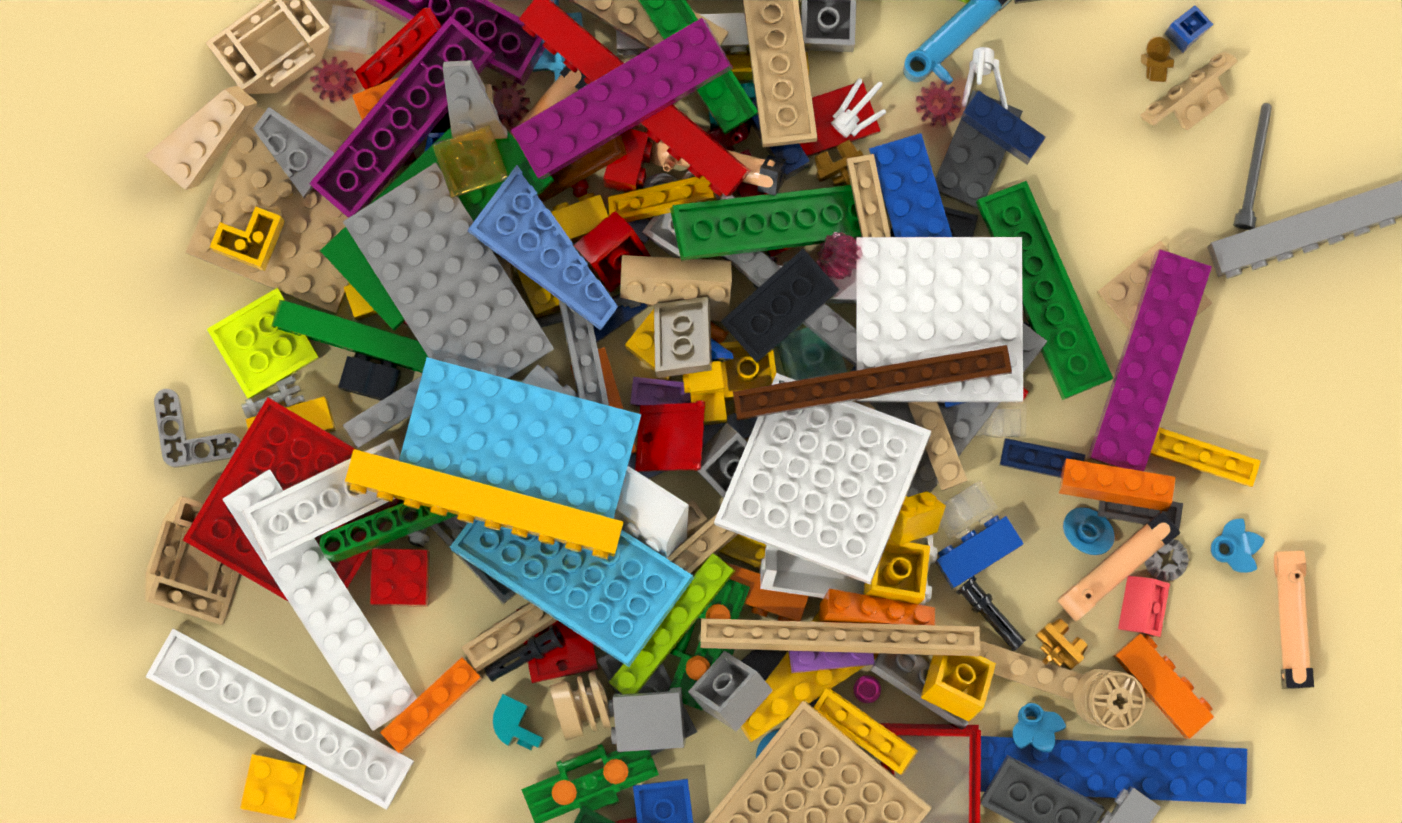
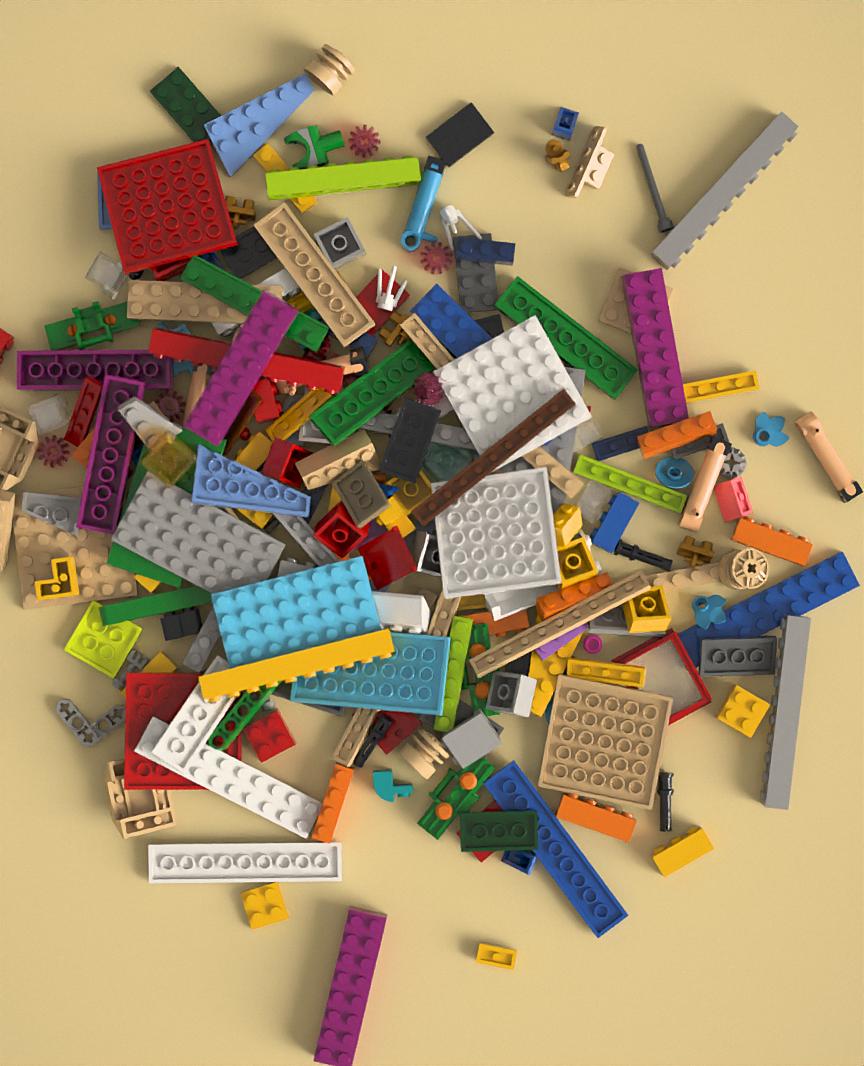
camera: 30 degrees left, 5 degrees up
none -> red brick [313,501,370,559]
none -> lime plate [573,455,687,514]

